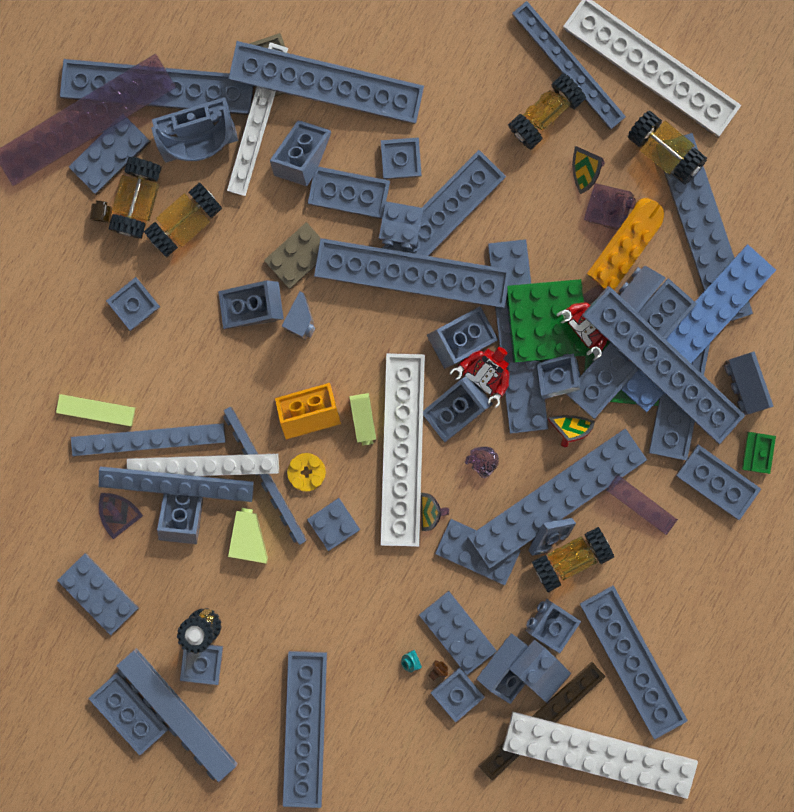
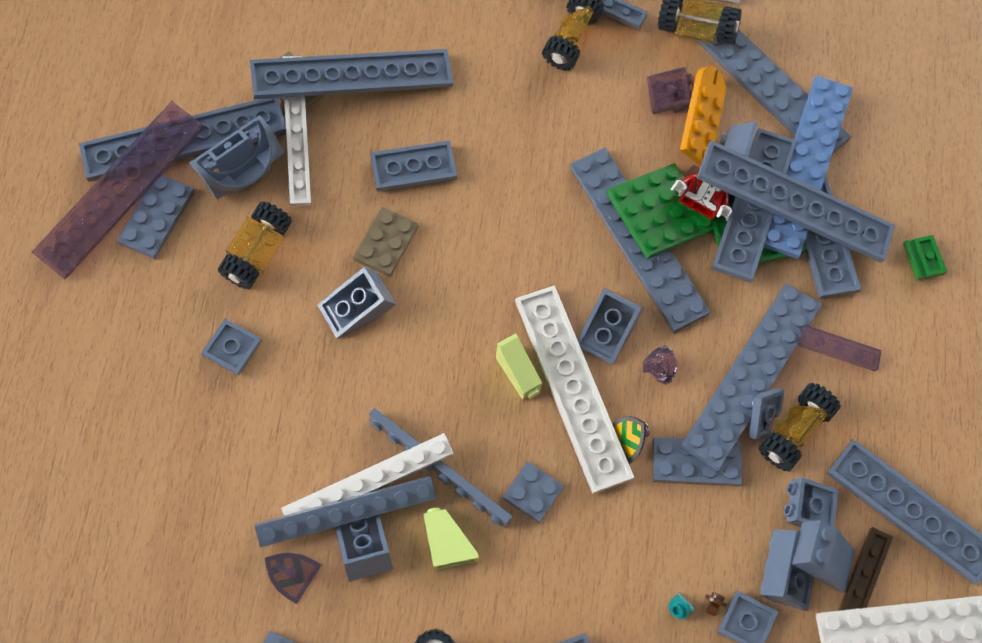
camera: 30 degrees left, 20 degrees down
yellowish green tile [56,394,136,426] -> none
sand blue plate [71,423,226,456] -> none
dark brown plate [90,201,112,223] -> none
plate [108,156,162,239] -> none
sand blue slope [270,120,331,186] -> none
light orange slope [275,383,341,439] -> none
sand blue slope [282,291,316,340] -> none
yellow plate [287,453,326,491] -> none
sand blue plate [314,238,511,308] -> none
sand blue plate [379,201,424,249] -> none
sand blue plate [381,138,422,179] -> none
sand blue plate [382,150,506,256] -> none
sand blue plate [419,591,497,675] -> none
sand blue slope [427,306,498,369] -> none
torso [450,347,510,408] -> none
sand blue plate [537,353,581,399] -> none
shield [548,415,595,447] -> none
shield [572,146,605,194] -> none
sand blue plate [676,445,761,520] -> none
sand blue slope [724,351,774,415] -> none

